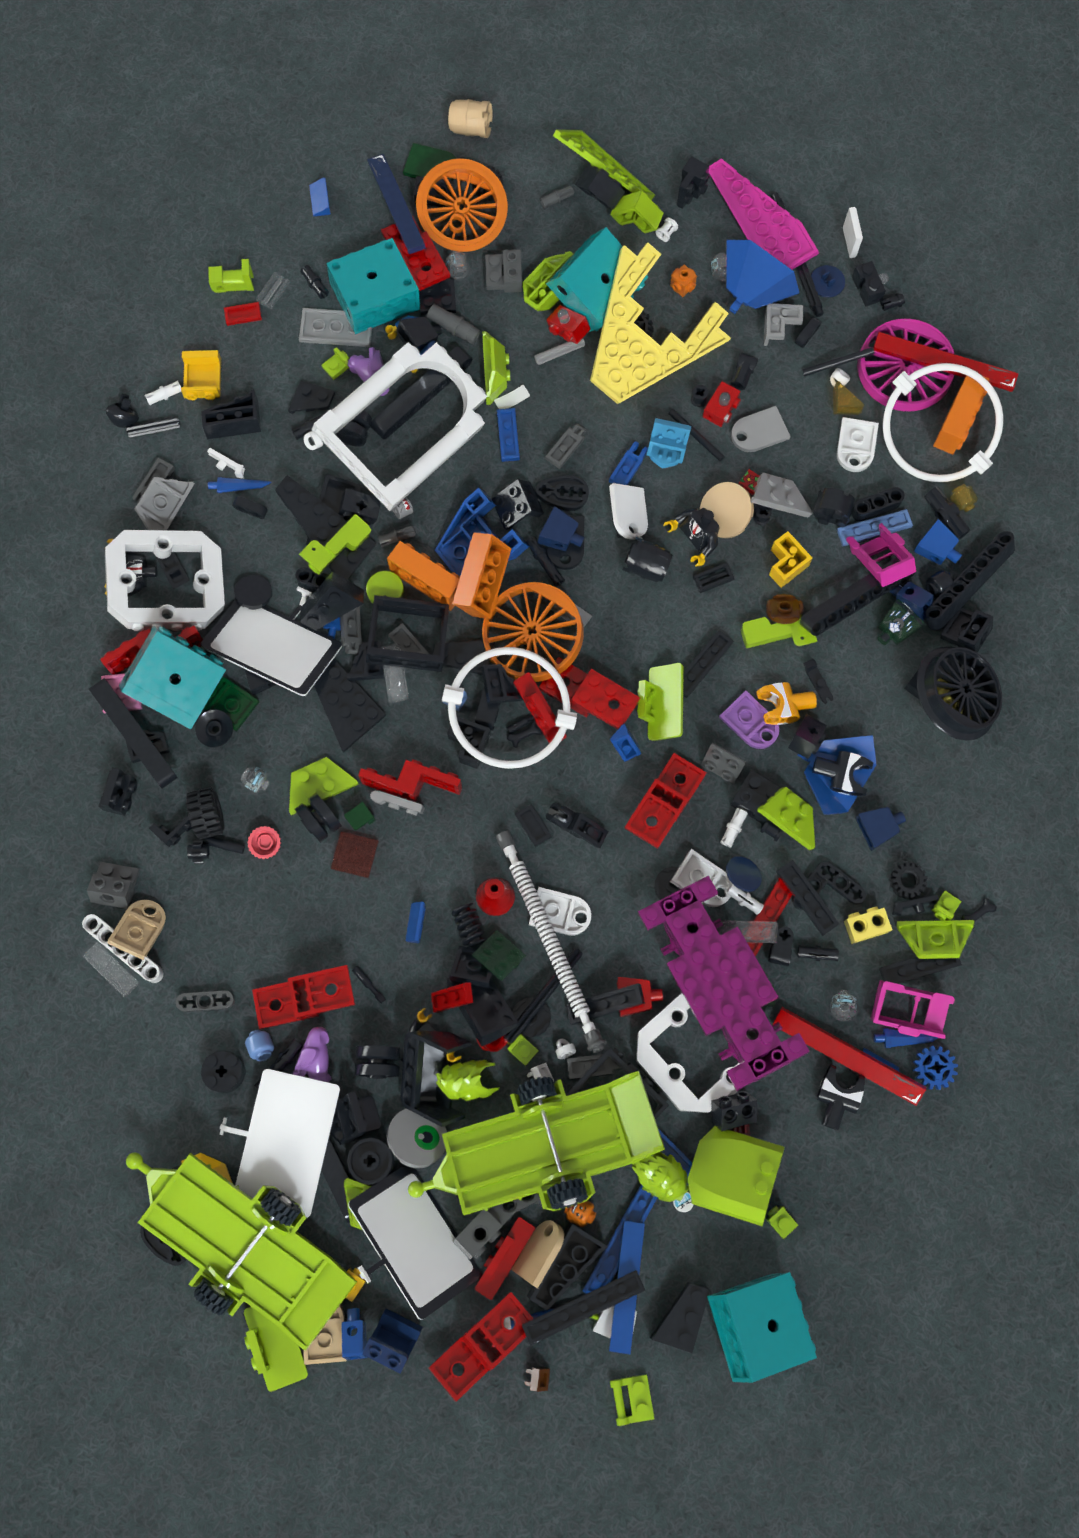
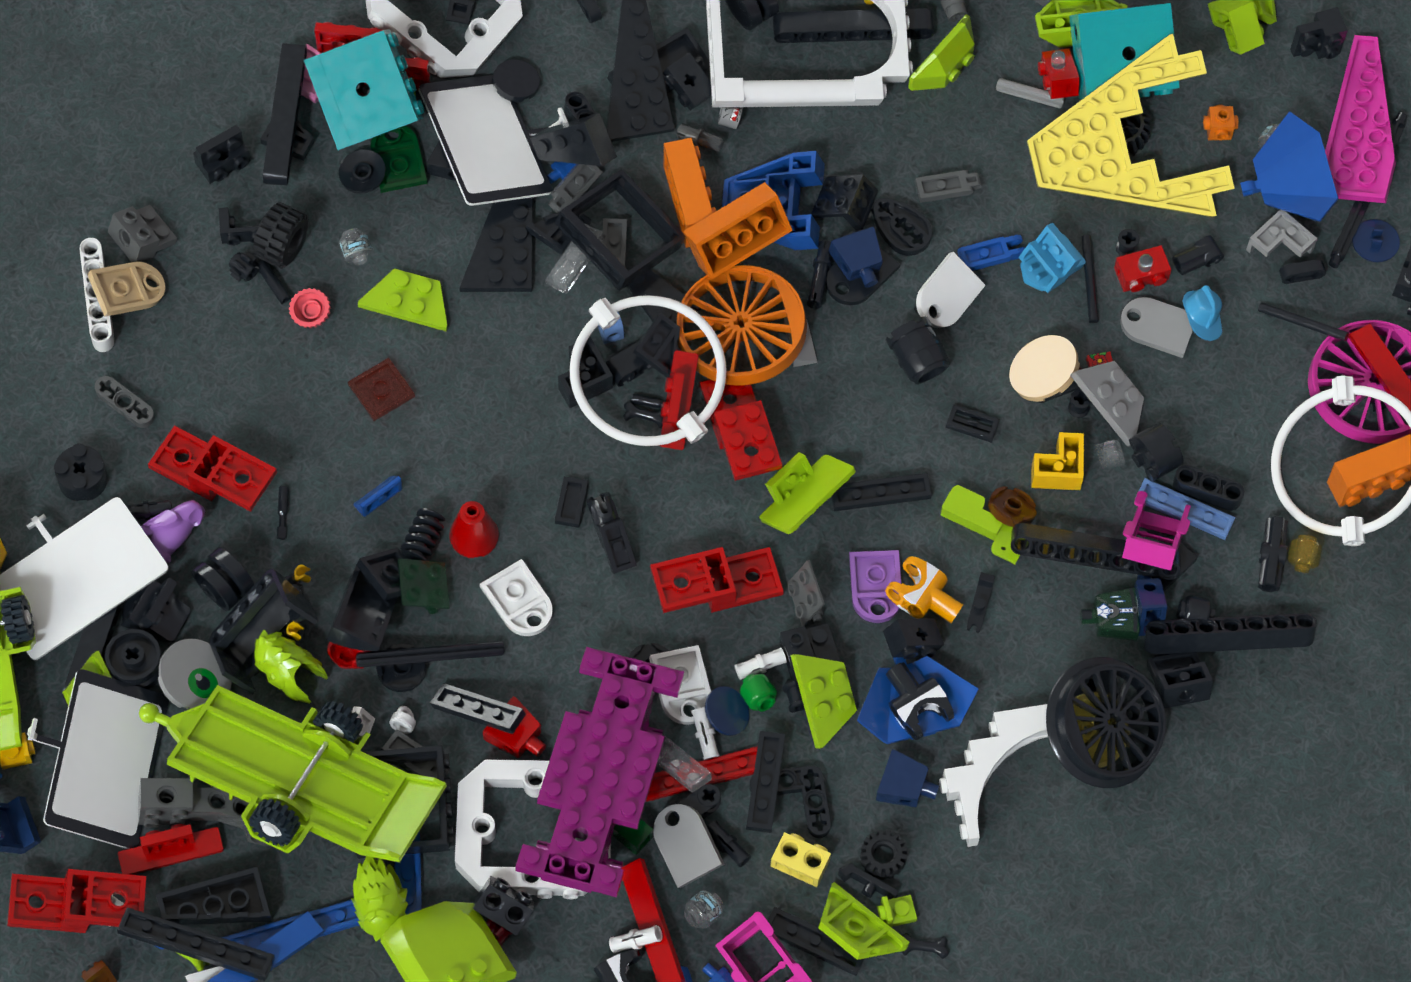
camera: 40 degrees right, 10 degrees down
clear plate [83,942,140,998] -> none
medium blue head [245,1030,274,1061] -> none
black wheel [294,793,342,843] -> none
lime piece [299,514,371,575] -> none
dark green panel [344,802,376,831] -> none
red bracket [358,759,462,802] -> none
lime tile [366,571,404,603] -> none
light grey hinge [370,790,425,816] -> none
red tile [431,982,473,1013] -> none
white sticker [494,385,530,409] -> none
white hose [495,830,607,1053] -> none
blue tile [497,408,520,462] -> none
lime bracket [507,1034,539,1066] -> none
tan tile [511,1220,564,1288] -> none
orange head [564,1200,596,1228] -> none
blue slope [610,723,641,762] -> none
white bush [656,218,678,242] -> none
black torso [663,508,720,567] -> none
tile [673,1192,694,1212] -> none
white tile [830,368,850,389] -> none
clear yellow slope [833,381,864,415] -> none
white tile [837,417,879,472] -> none
blue torso [914,520,962,565] -> none
none -> white pin [609,925,663,953]
none -> light grey tile [653,804,725,888]
none -> green head [740,674,777,712]
none -> white arch [939,704,1048,847]
none -> clear tile [1094,440,1125,469]
none -> dark azure piece [1182,285,1222,341]

